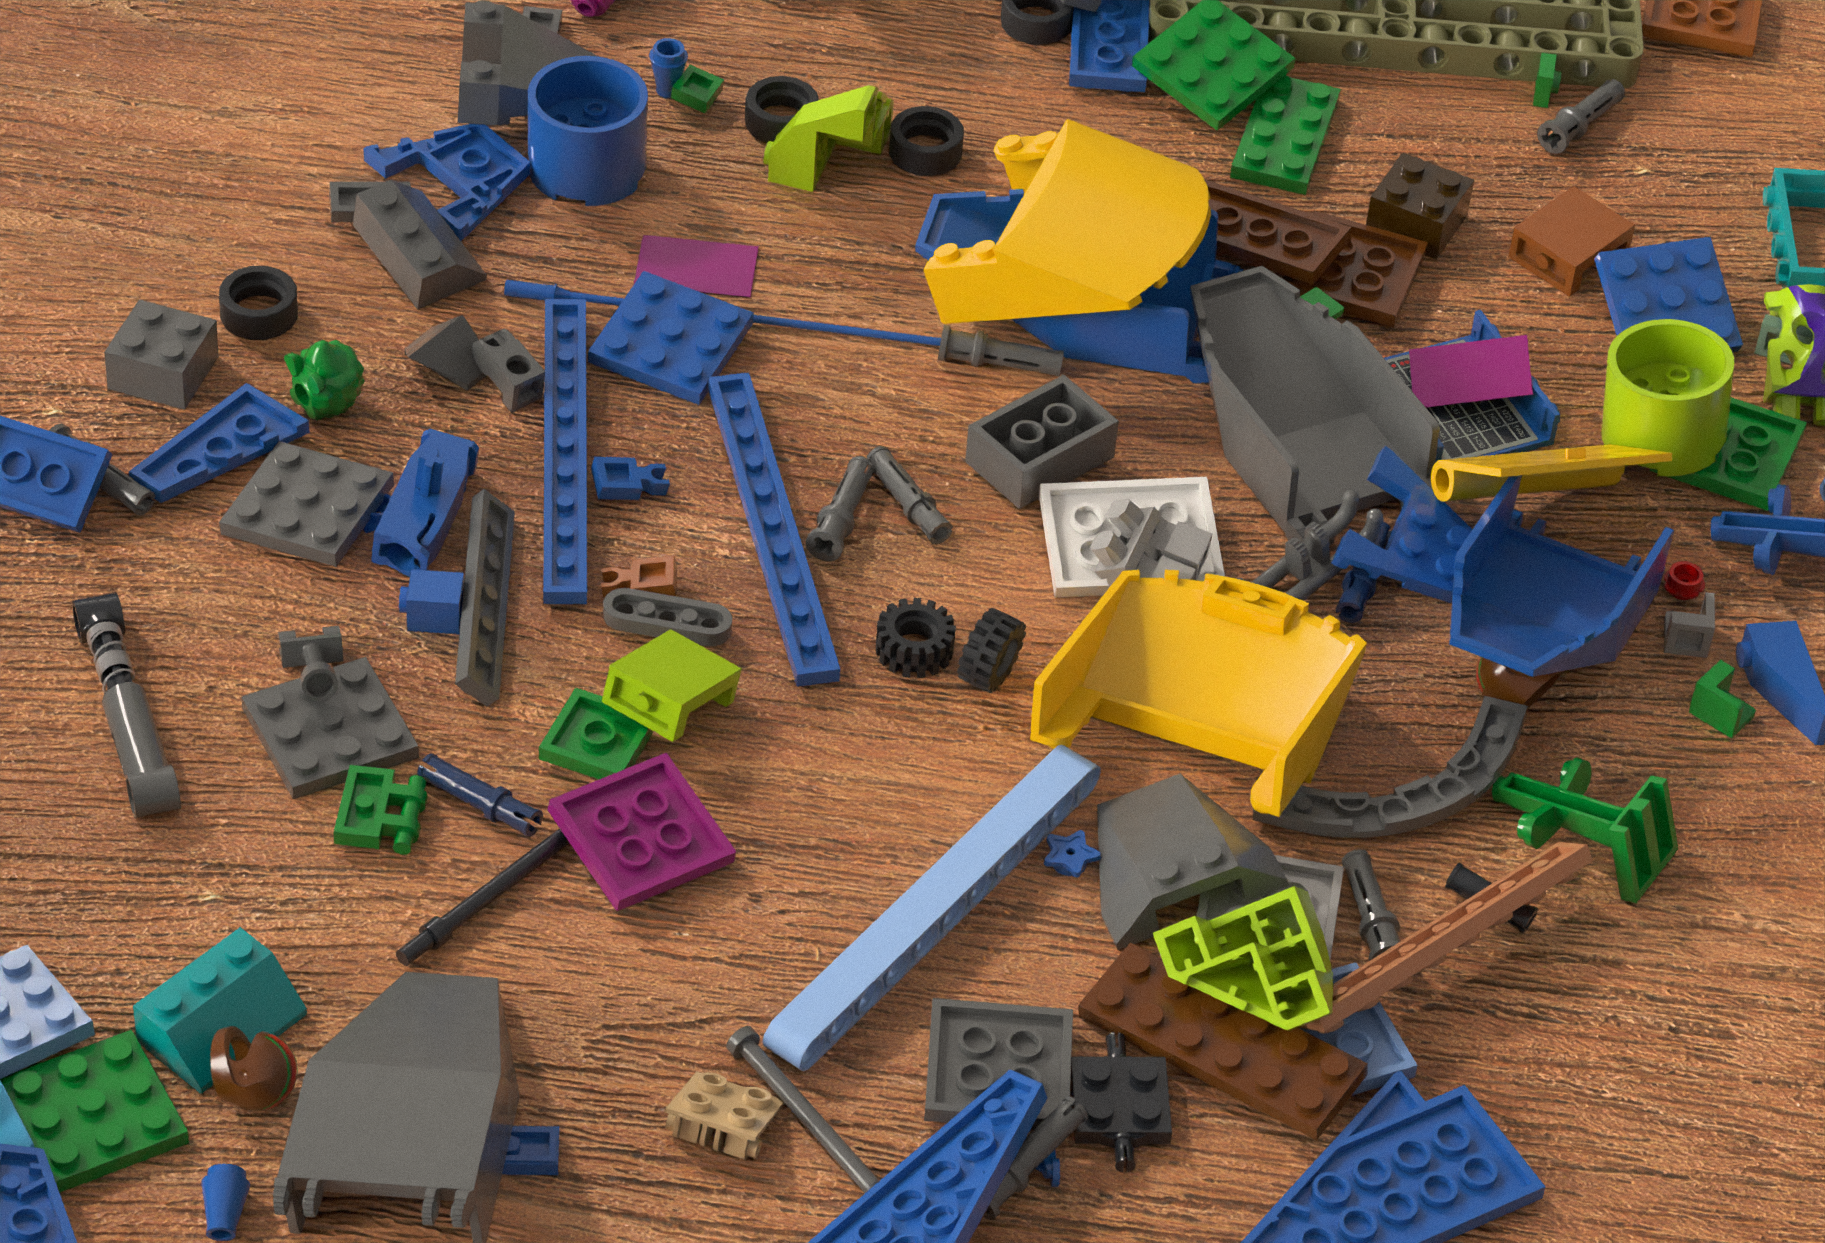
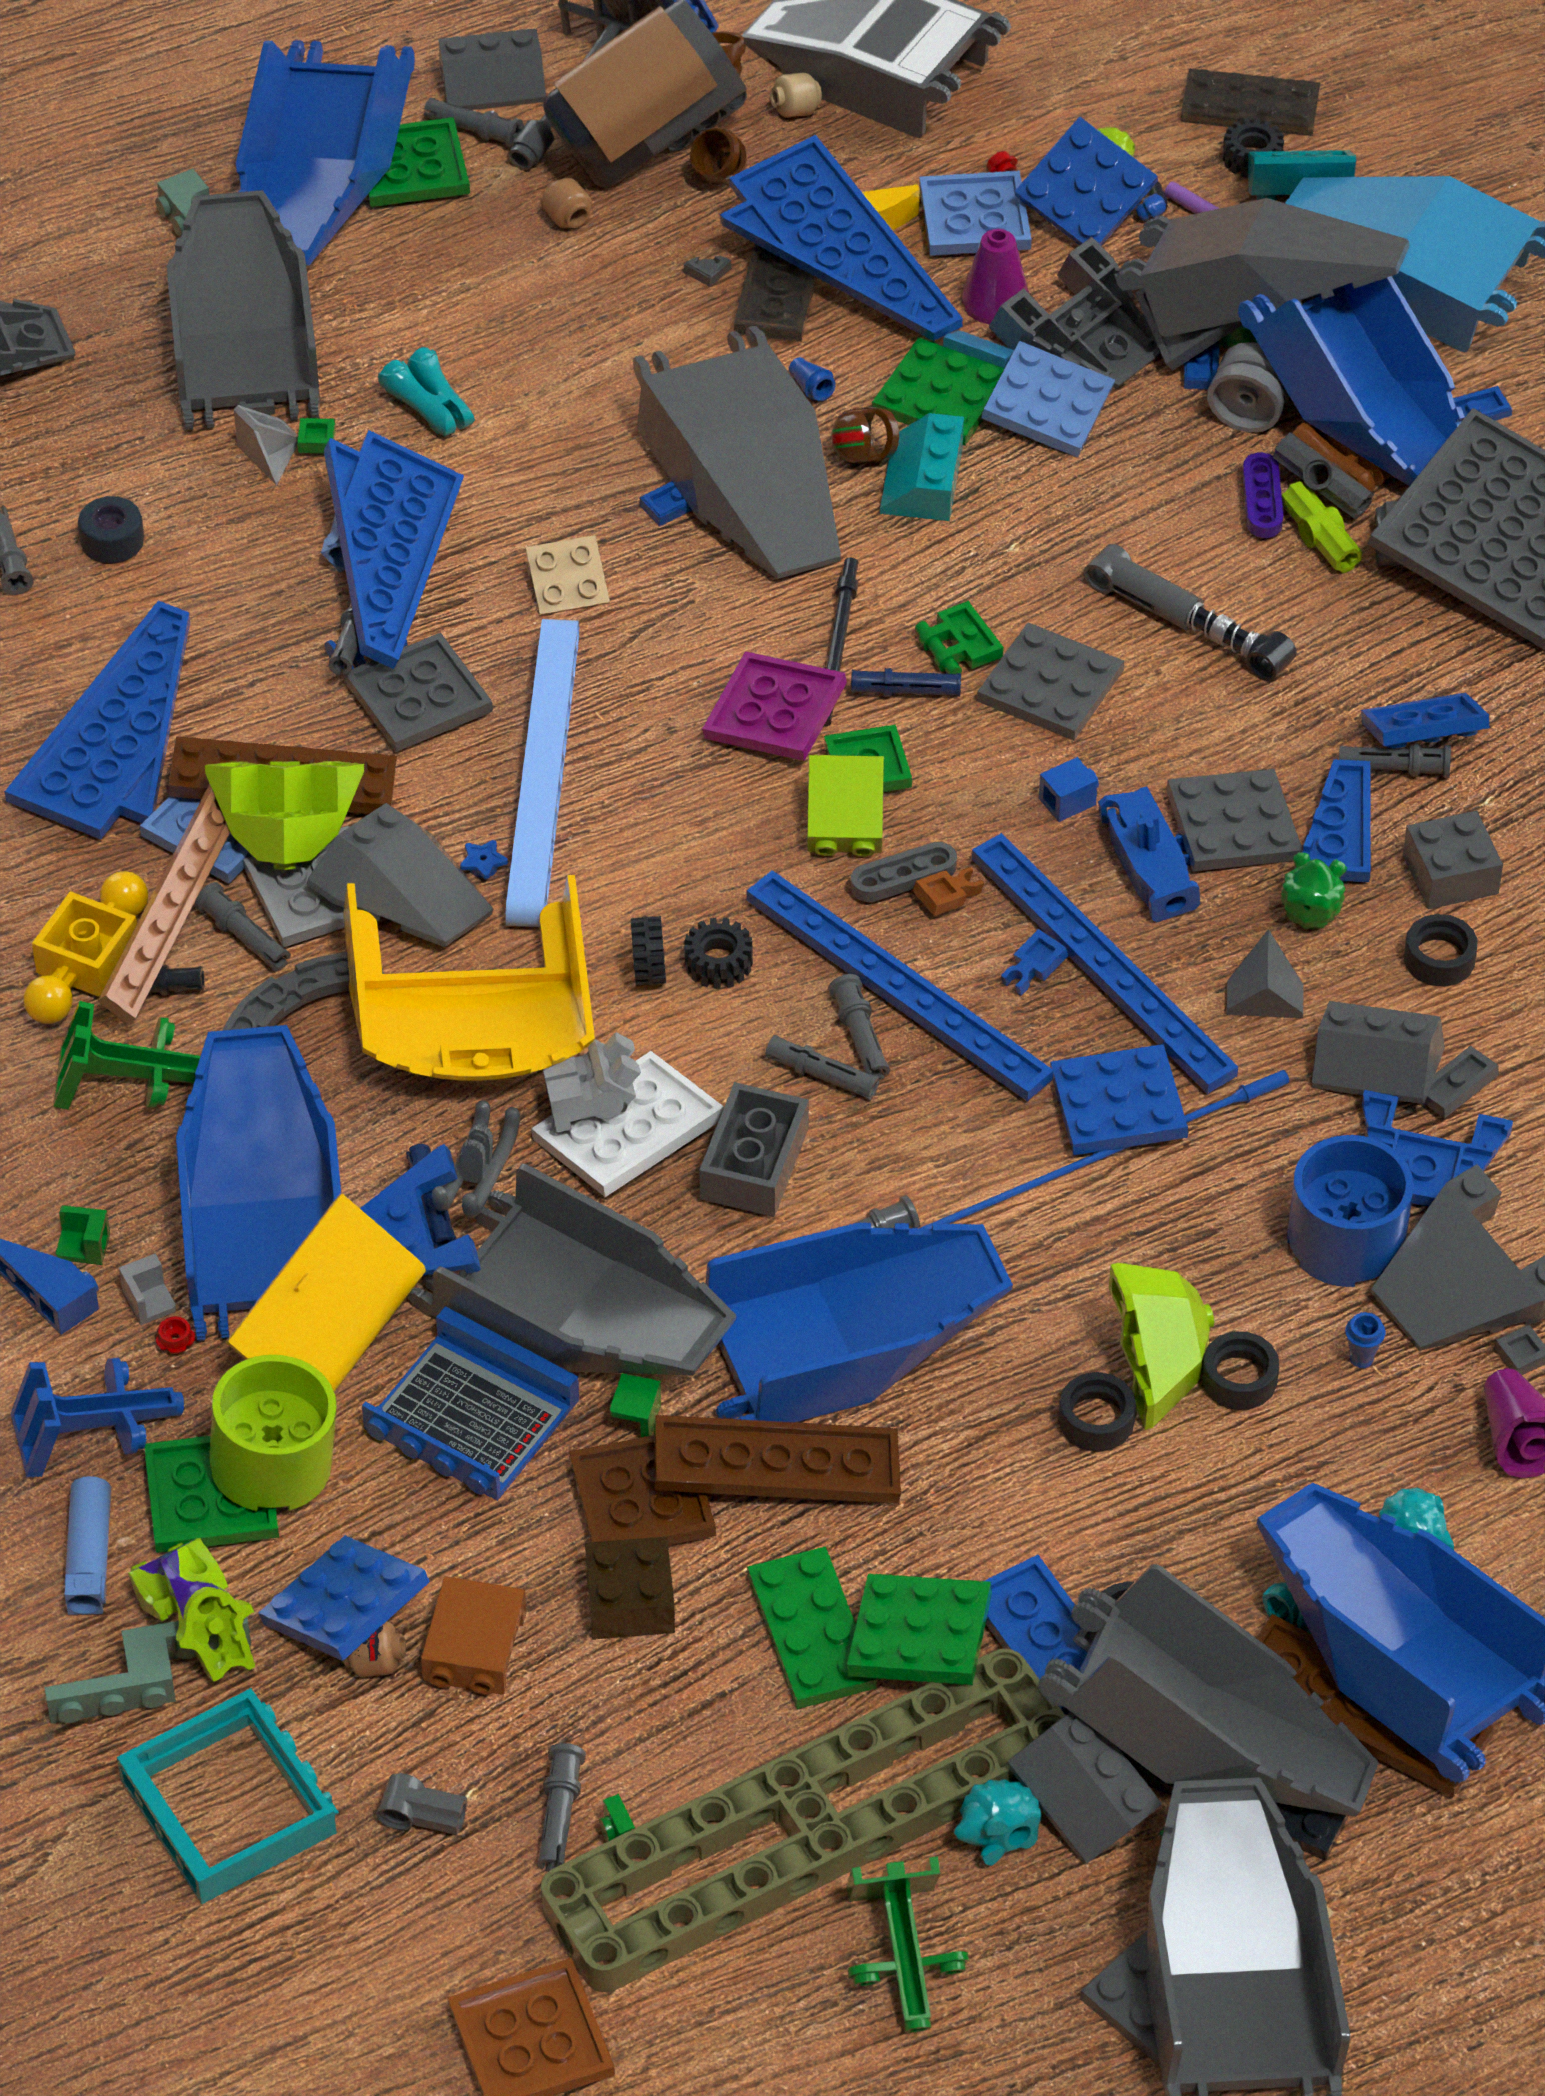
camera: 150 degrees right, 5 degrees up
dark grey bar [278,626,344,702] -> none
dark grey plate [455,489,515,707] -> none
dark grey leg [472,329,545,413] -> none
magenta sticker [634,235,759,297] -> none
green plate [671,65,724,113] -> none
dark grey bar [726,1026,880,1193] -> none
yellow windscreen [923,119,1211,324] -> none
black plate [1071,1032,1172,1172] -> none
magenta sticker [1409,335,1533,408] -> none
none -> yellow brick [23,871,148,1024]
none -> dark grey piece [376,1773,468,1835]

